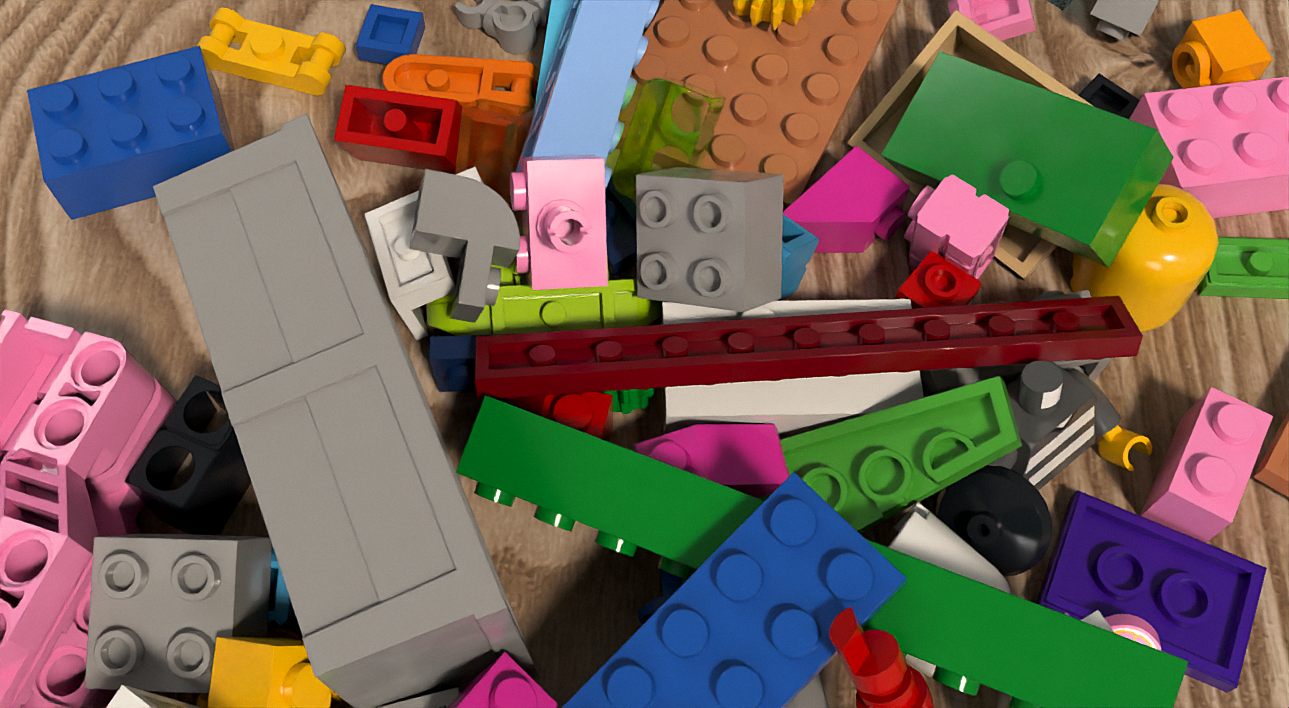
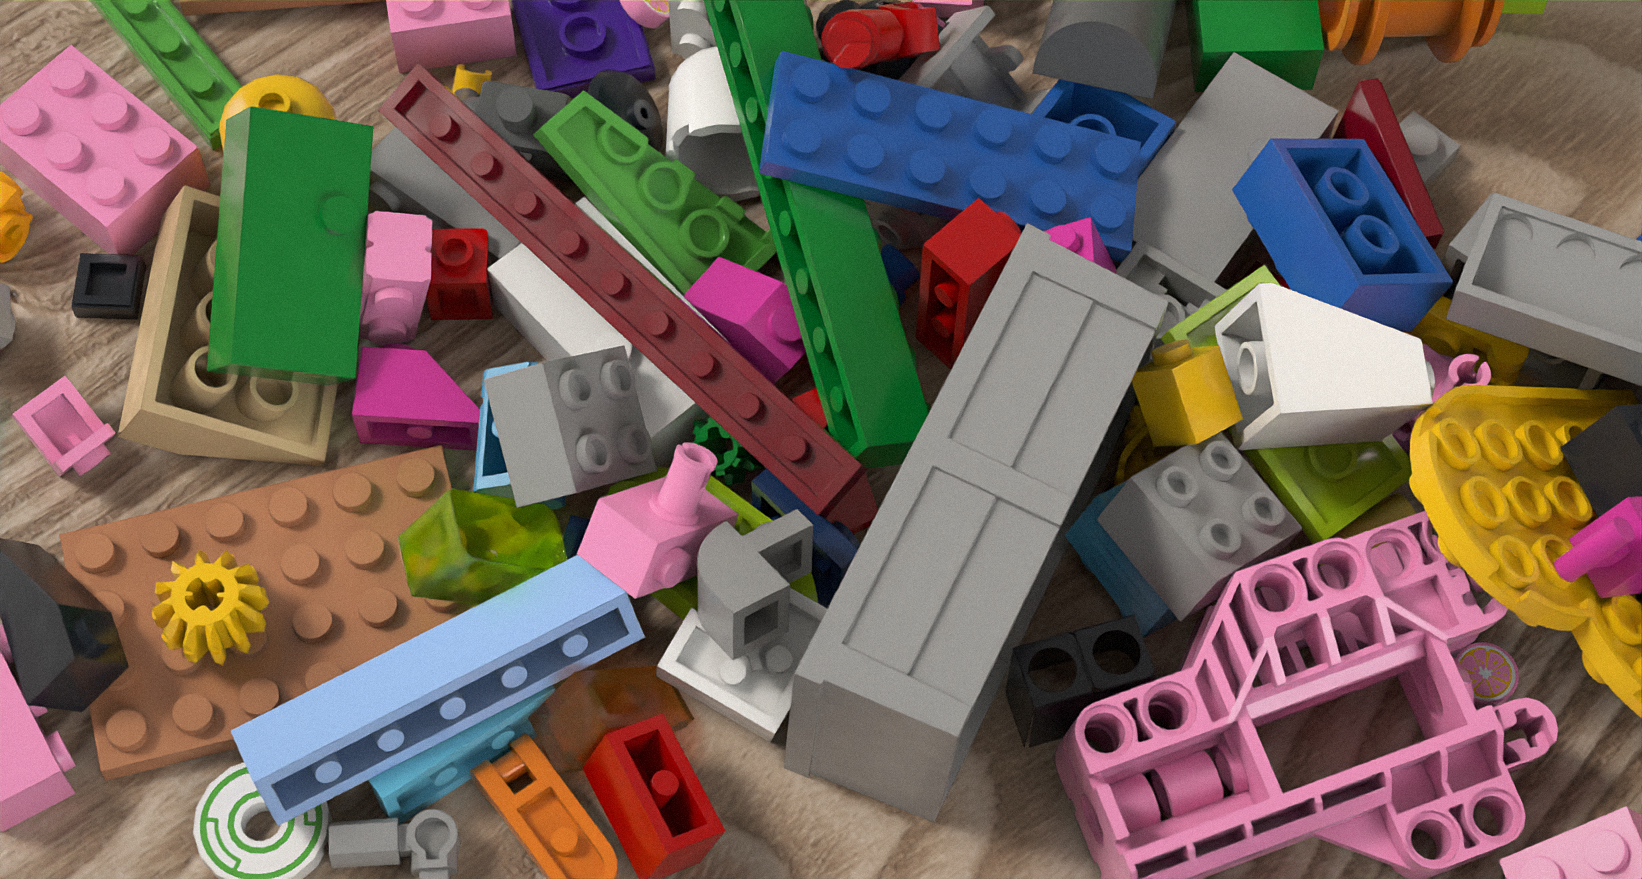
camera: 130 degrees left, 0 degrees up
none -> red brick [915,198,1022,370]

